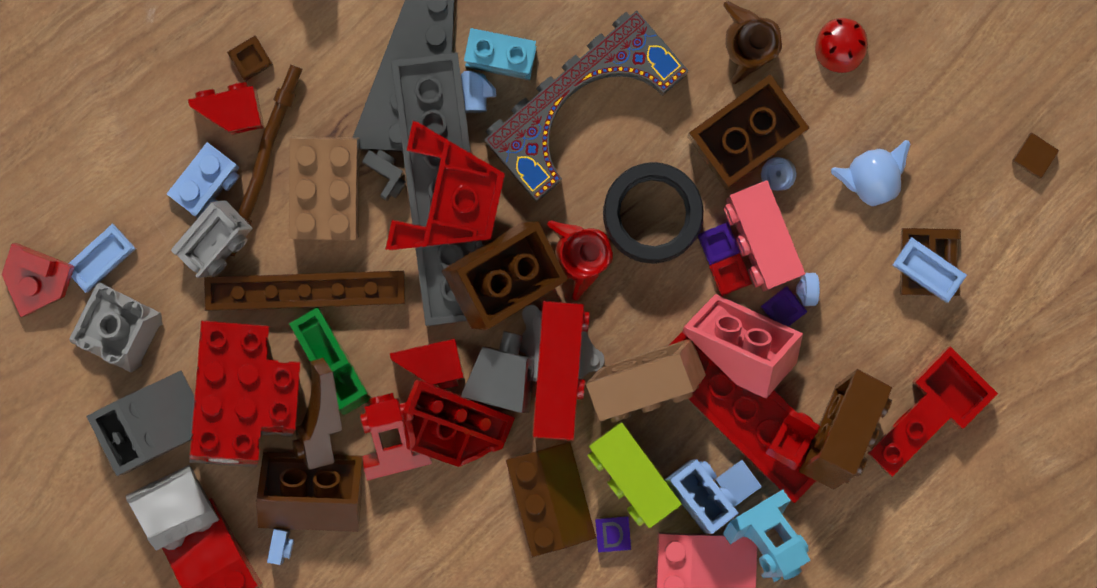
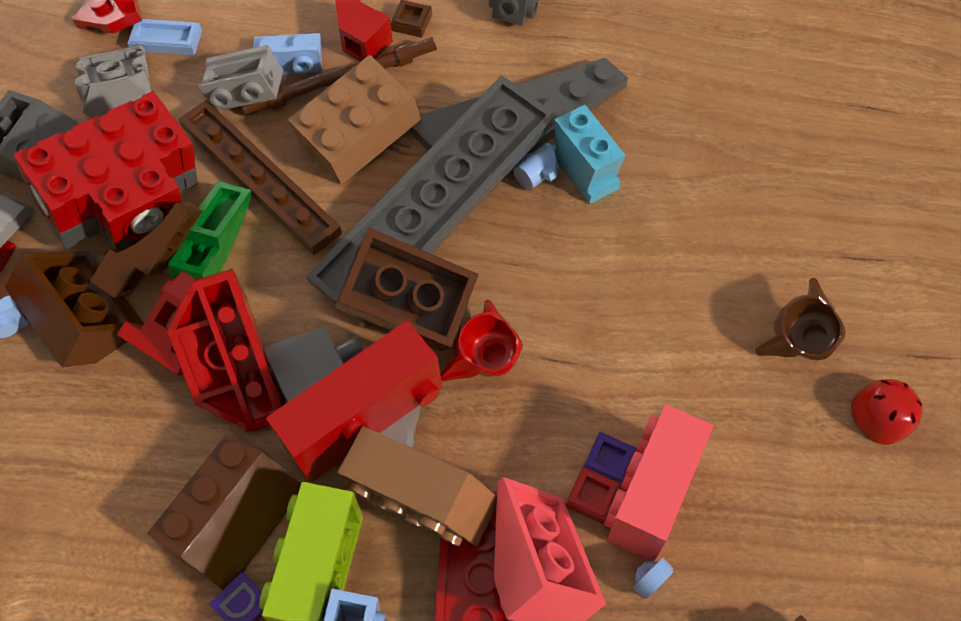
camera: 45 degrees right, 25 degrees down
dark grey bracket [362,149,406,202] -> none
red wing [385,121,505,250] -> none
red slope [389,339,465,389] -> none
arch [484,10,689,203] -> none
black tyre [603,162,704,264] -> none
reddish brown brick [687,74,809,190] -> none
dark purple tile [760,286,807,327] -> none
light blue tile [761,157,796,191] -> none
light blue piece [831,140,911,206] -> none

